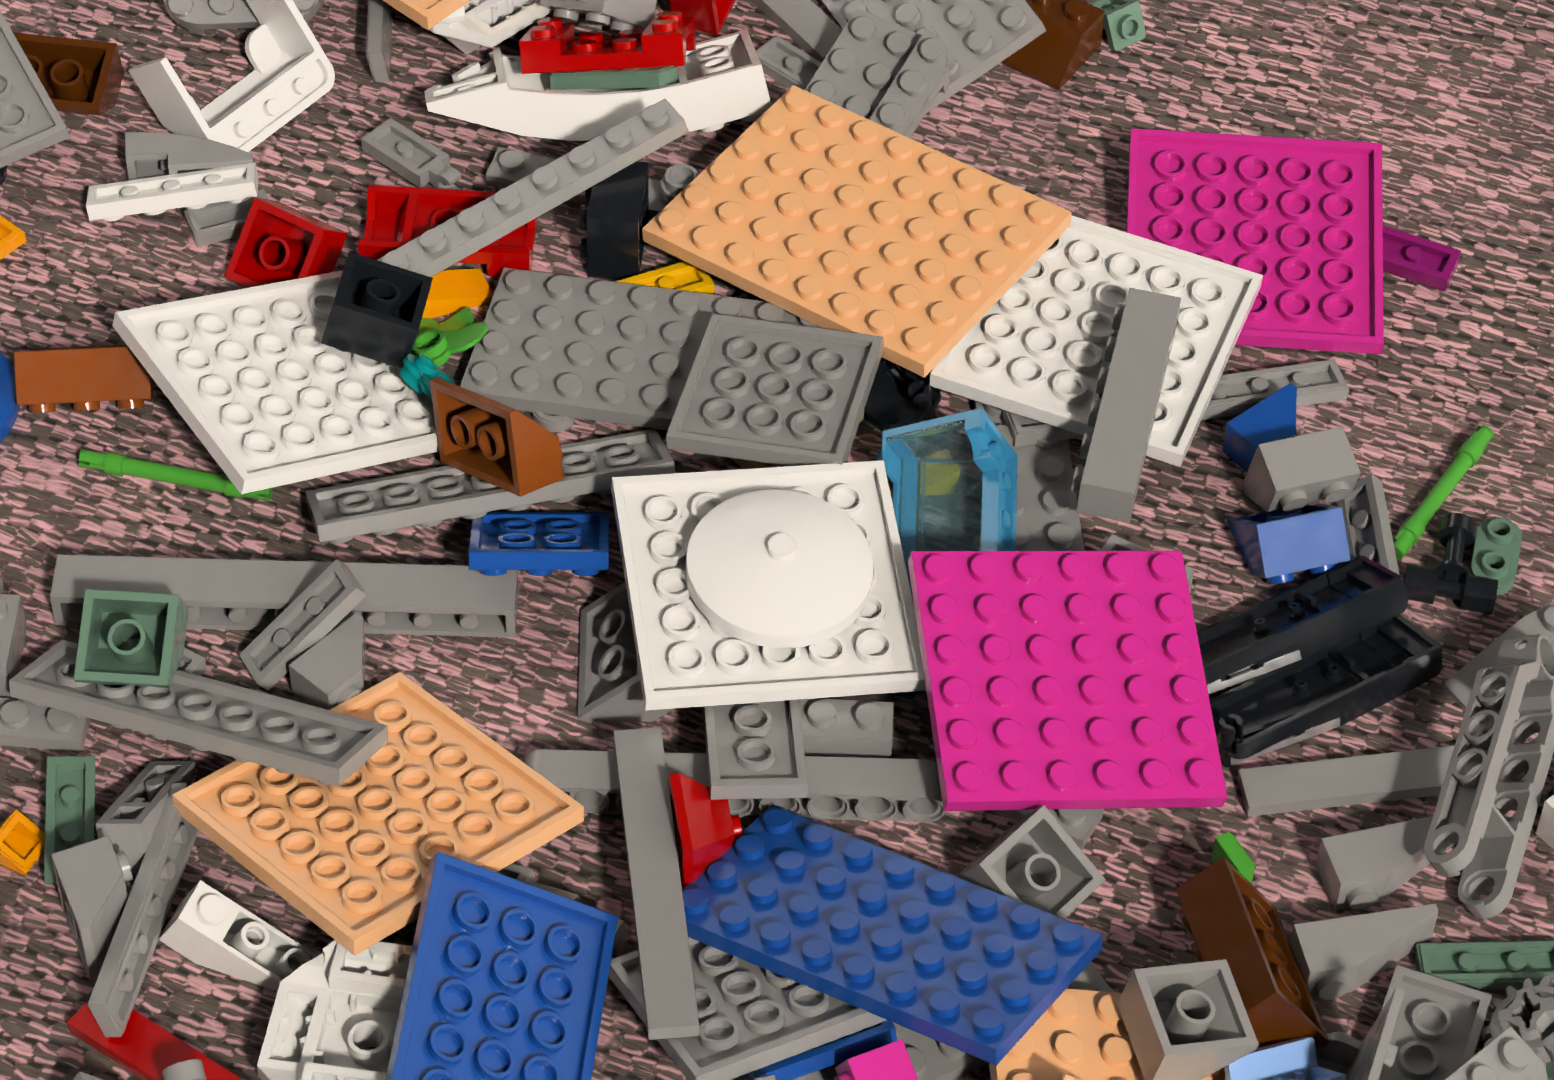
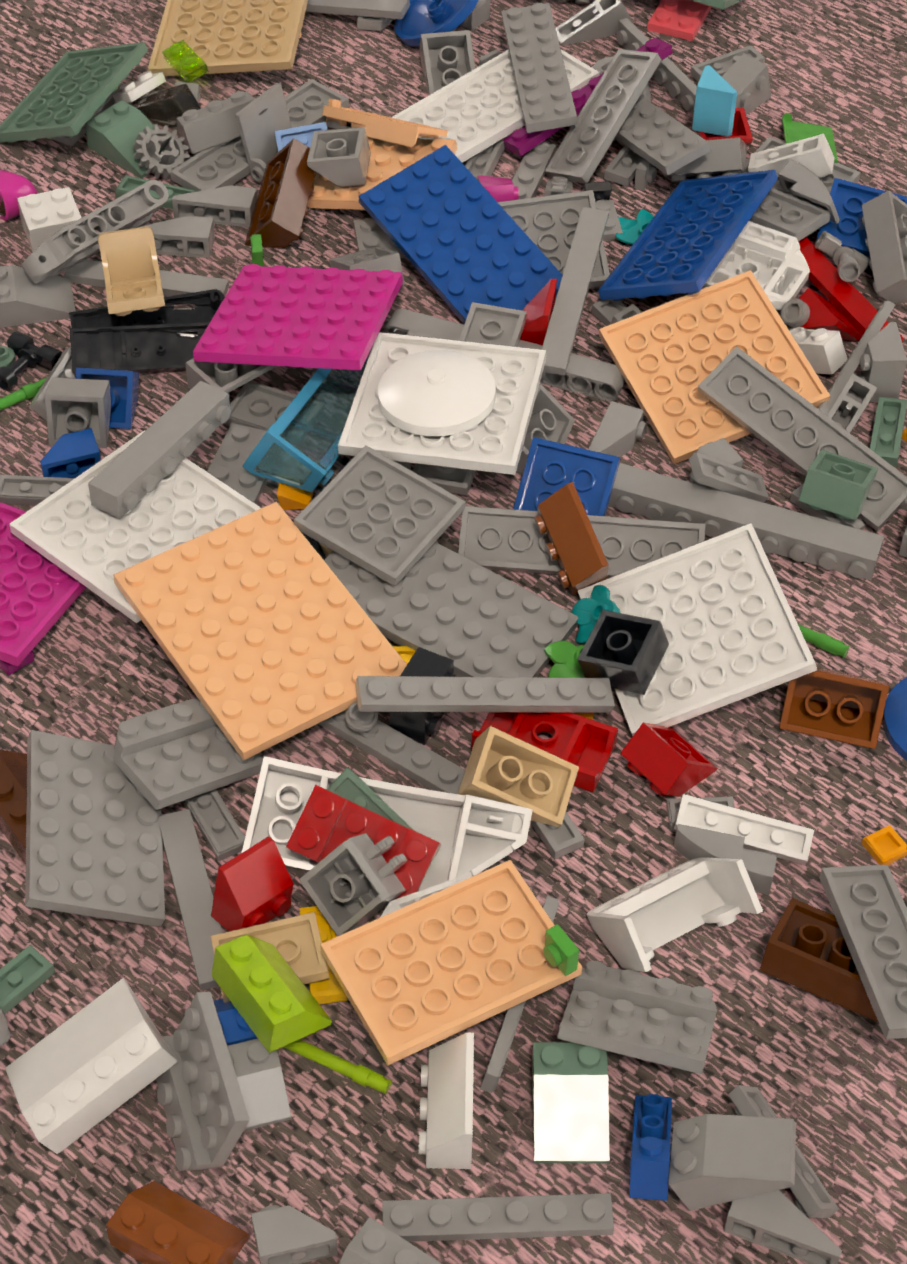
camera: 160 degrees left, 0 degrees up
none -> tan bracket [98,226,165,316]
none -> tan slope [458,726,579,827]
none -> light grey slope [588,401,647,457]
none -> light grey tile [781,298,810,328]
none -> red slope [798,288,863,342]

